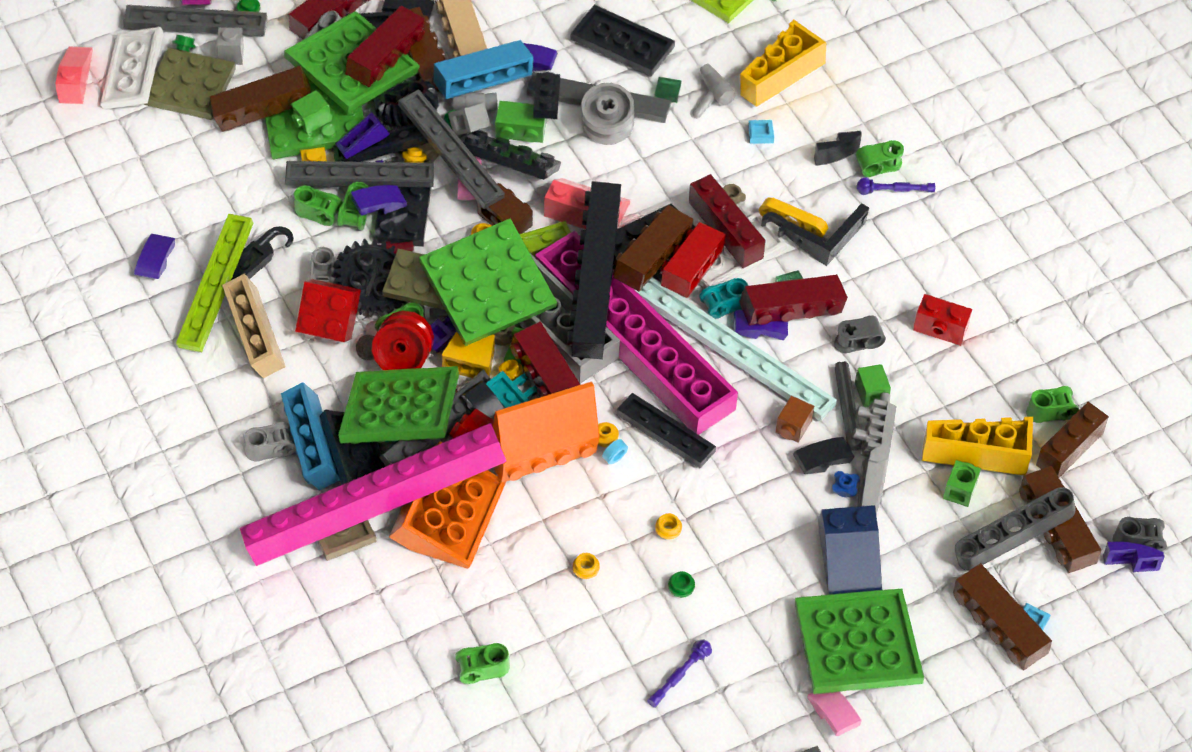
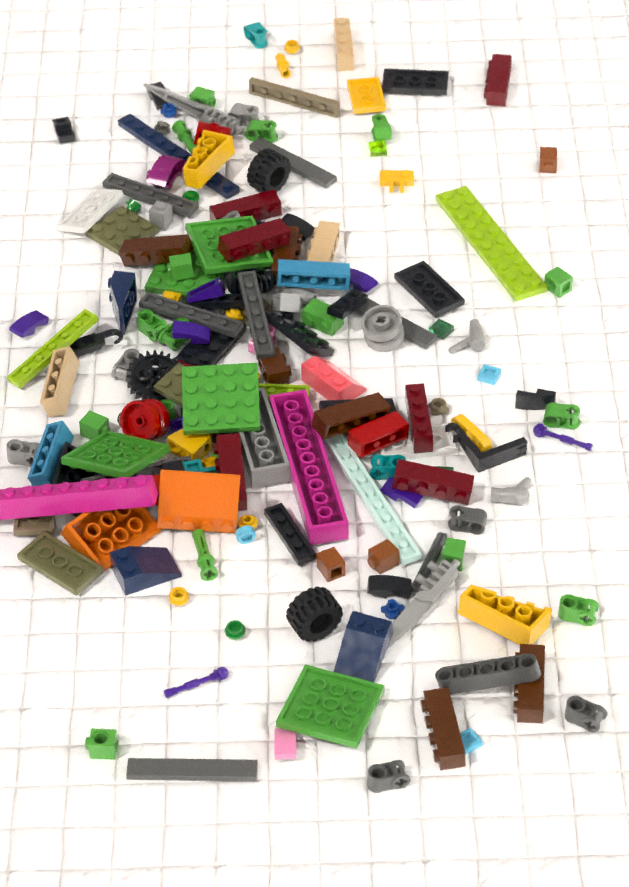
camera: 30 degrees right, 10 degrees down
coral slope [55,47,93,104] -> none
red brick [295,279,361,342] -> none
bright green piece [455,643,510,684] -> none
black brick [567,181,622,360] -> none
yellow plate [655,513,682,539] -> none
yellow wedge [740,19,826,107] -> none
red brick [913,294,973,346] -> none
bright green brick [943,460,981,507] -> none
reddish brown brick [1036,402,1109,478] -> none
dark purple slope [1103,542,1165,573] -> none
none -> olive plate [17,531,104,596]
none -> bright green brick [79,410,110,440]
none -> dark blue slope [108,270,138,335]
none -> dark blue slope [109,546,182,596]
none -> bright green pin [192,529,218,581]
none -> black tyre [286,586,343,642]
none -> dark orange brick [316,547,346,582]
none -> dark grey piece [367,760,411,793]
none -> light grey piece [491,477,531,504]

